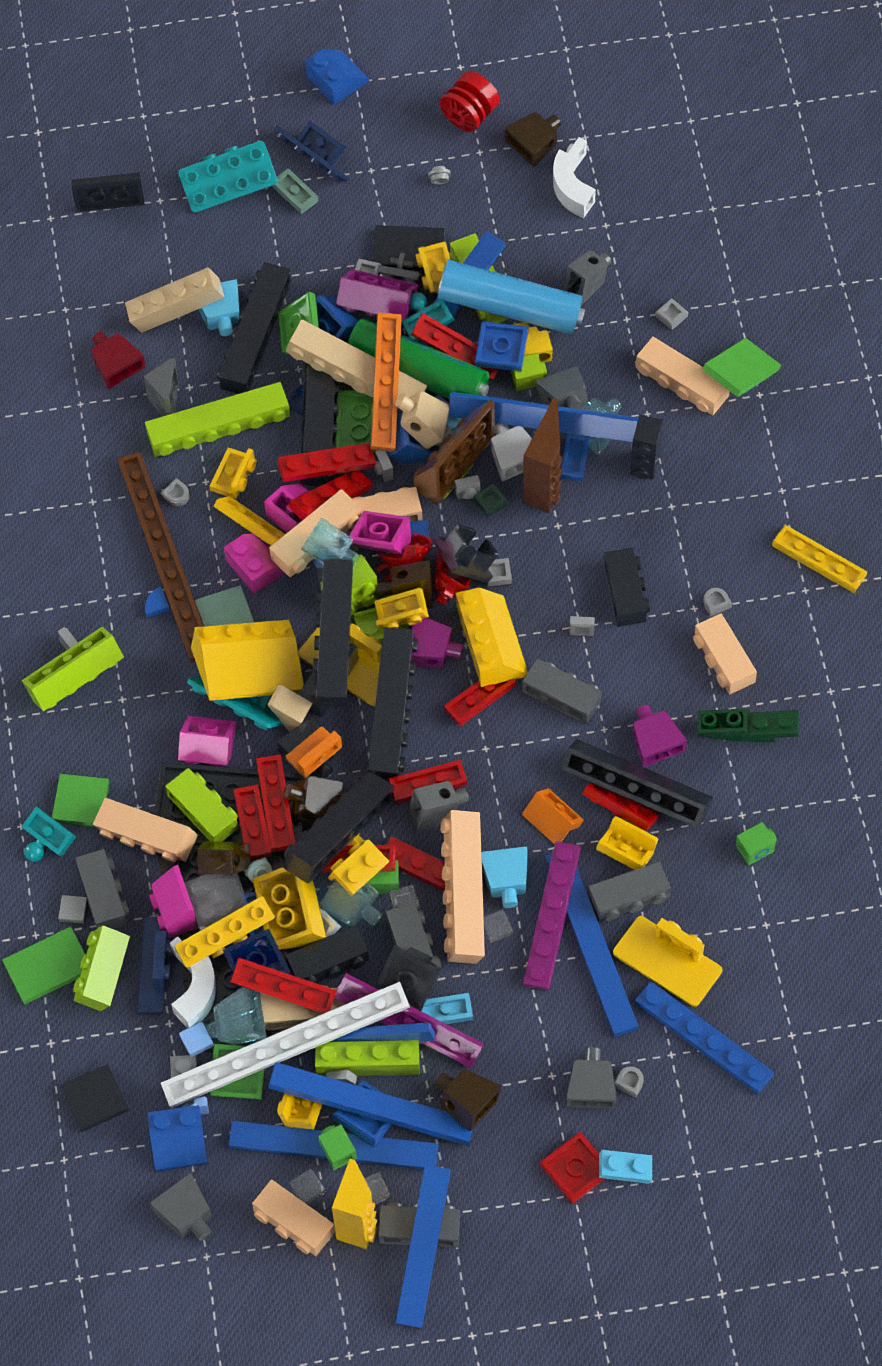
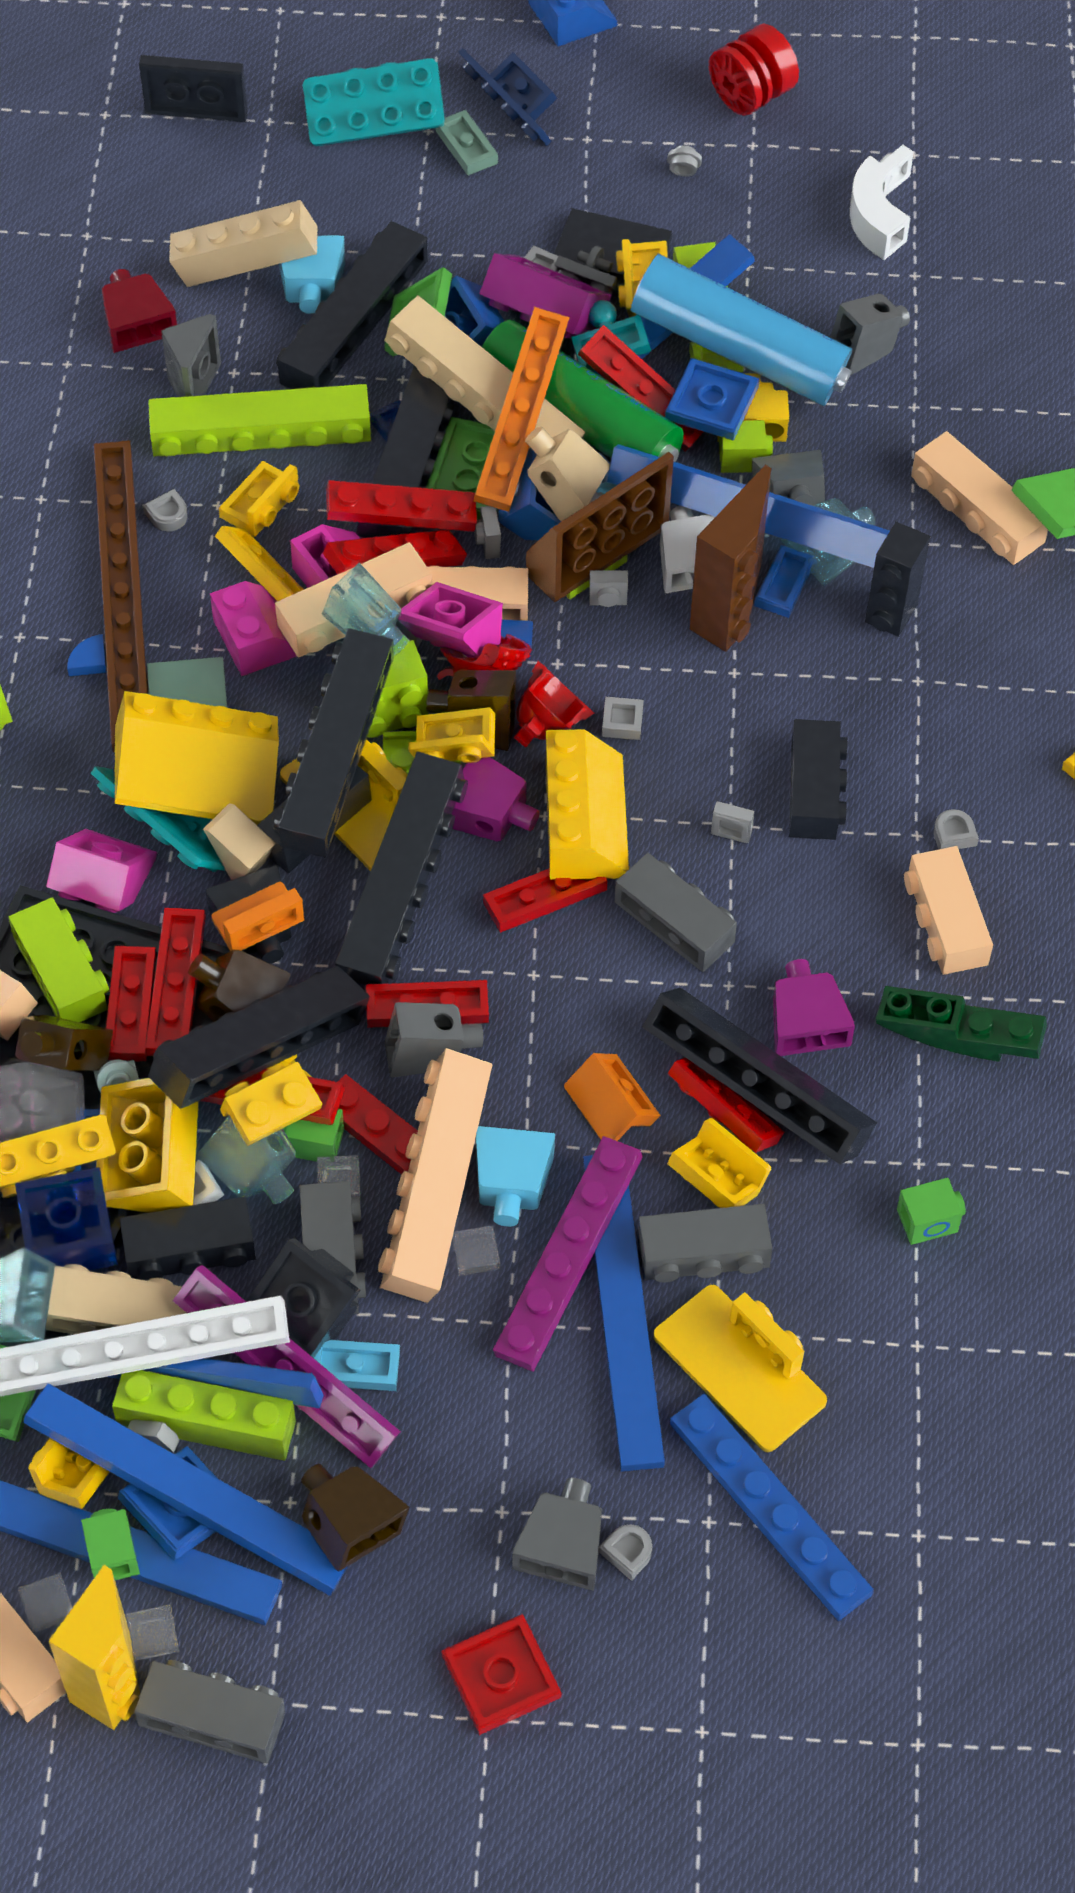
camera: 10 degrees right, 5 degrees down
red plate [230,958,337,1014] -> none
blue tile [396,1165,451,1328] -> none
black panel [433,524,498,584] -> none
clear green plate [474,483,507,517] -> none
dark brown torso [505,112,561,168] -> none
medium azure plate [599,1150,652,1184] -> none
light grey tile [655,298,688,330] -> none

